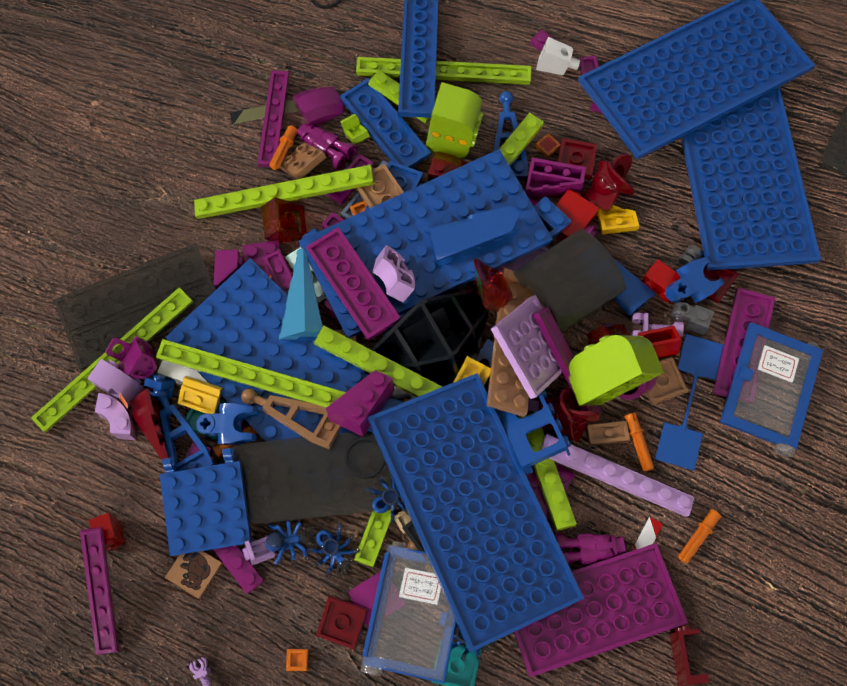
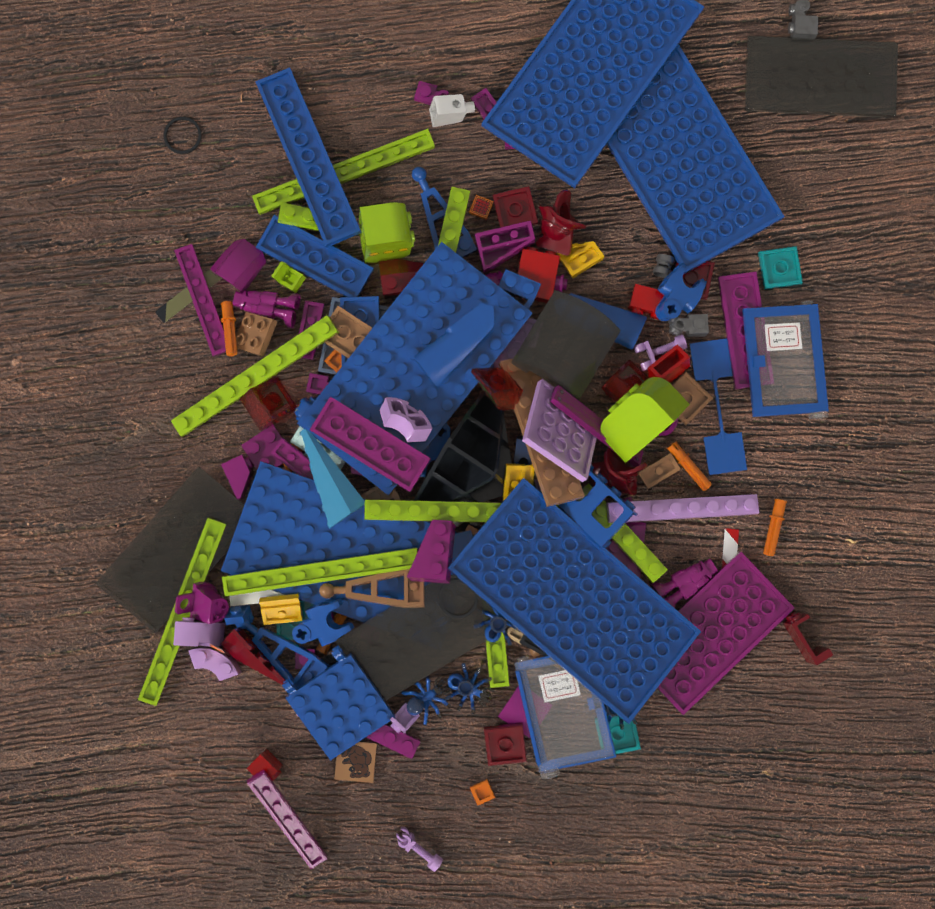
camera: 25 degrees left, 15 degrees up
none -> teal tile [758,246,803,290]

